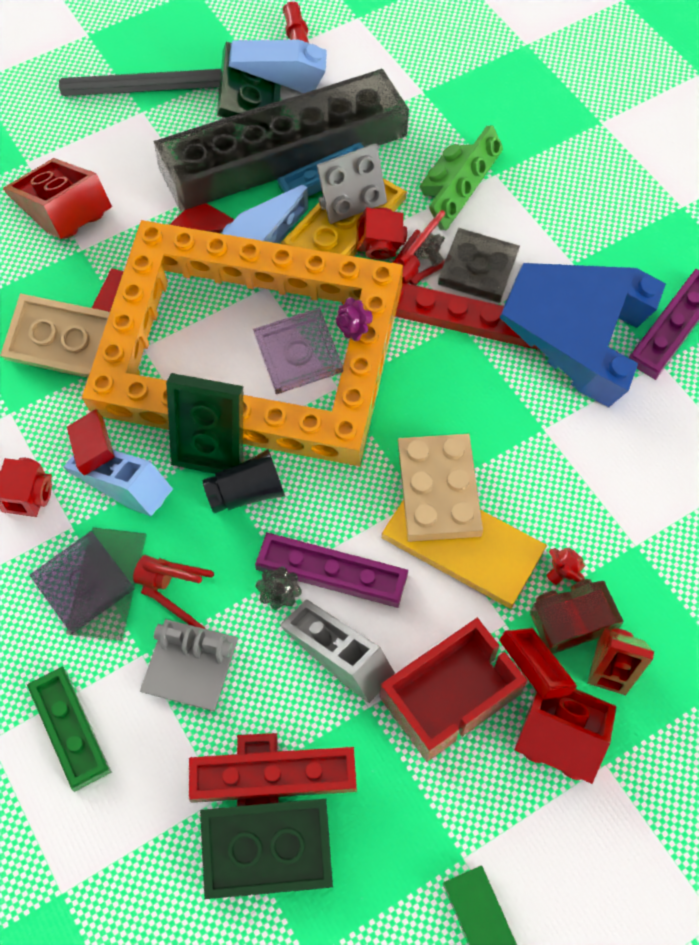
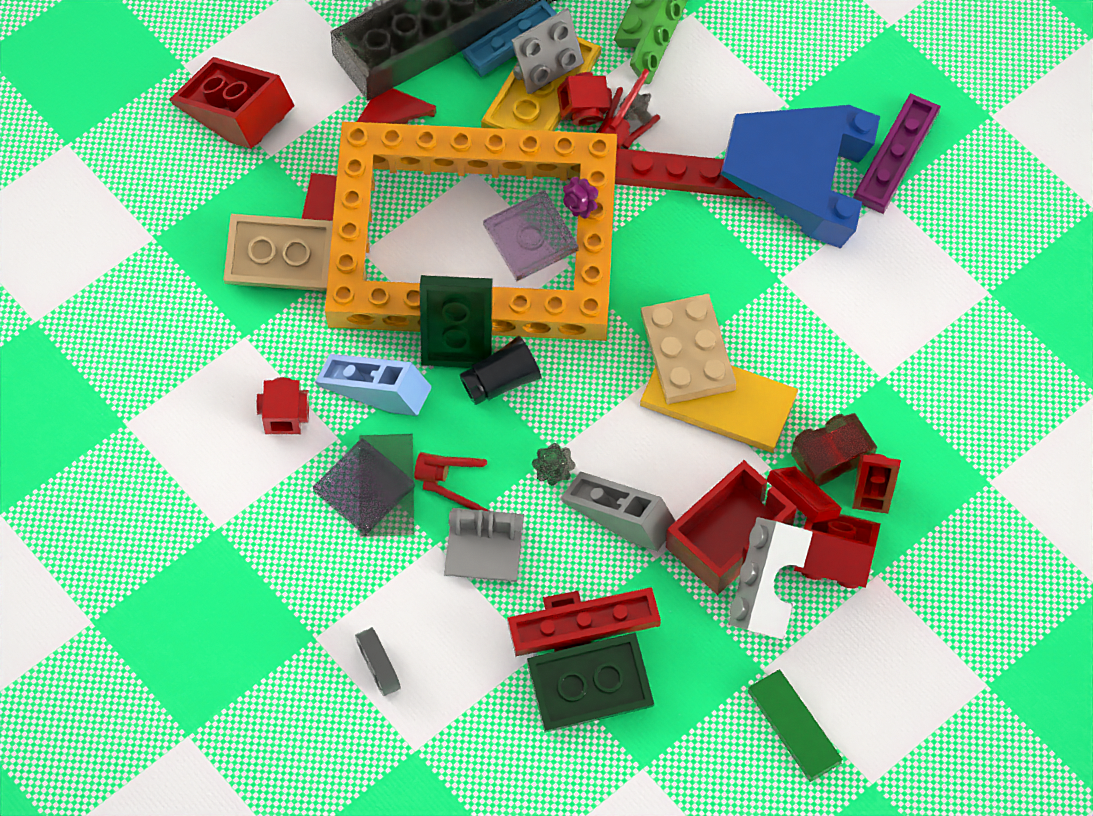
camera: 10 degrees left, 0 degrees up
green tile [27,666,112,792] -> none
red tile [67,409,115,476] -> none
light blue slope [222,185,308,244] -> none
magenta tile [255,532,409,608] -> none
clear smoke plate [438,228,520,303] -> none
red plant [546,548,586,586] -> none
none -> dark grey beam [355,627,401,696]
none -> arch [728,517,813,640]

